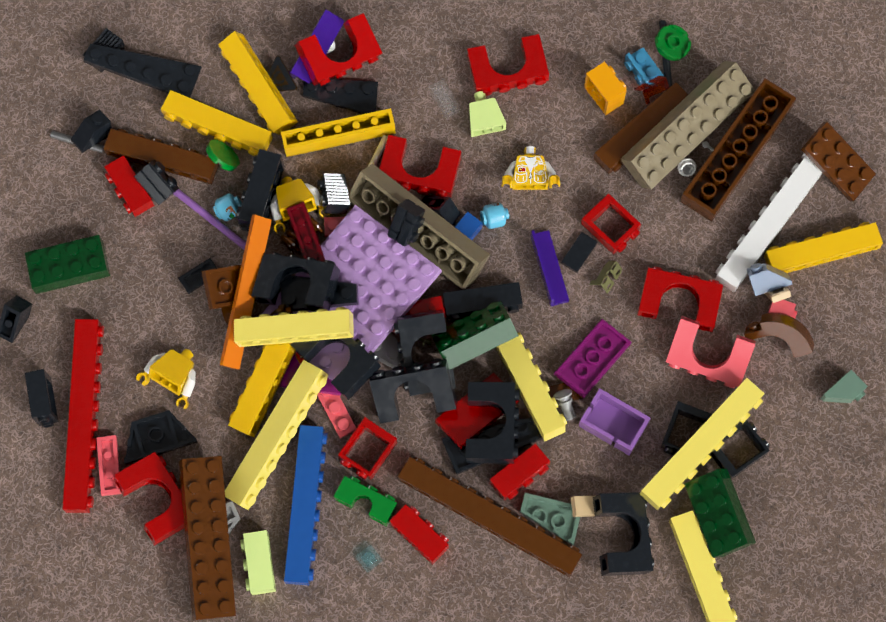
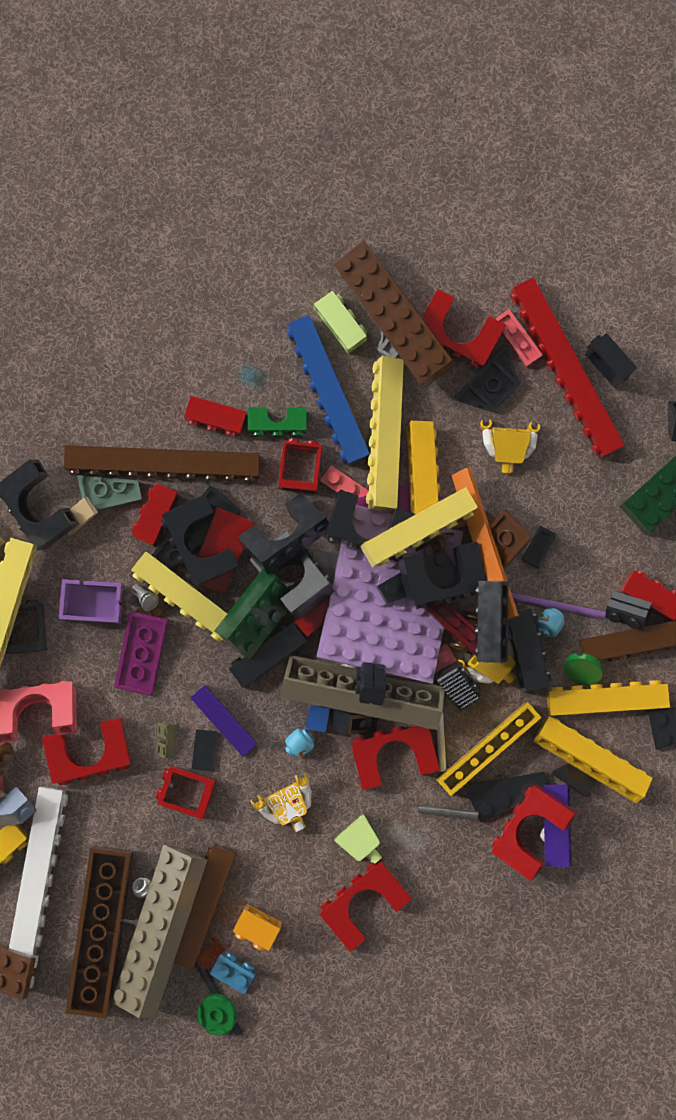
camera: 150 degrees right, 10 degrees up
none -> flat silver bar [418,805,478,820]
none -> black brick [475,581,509,663]

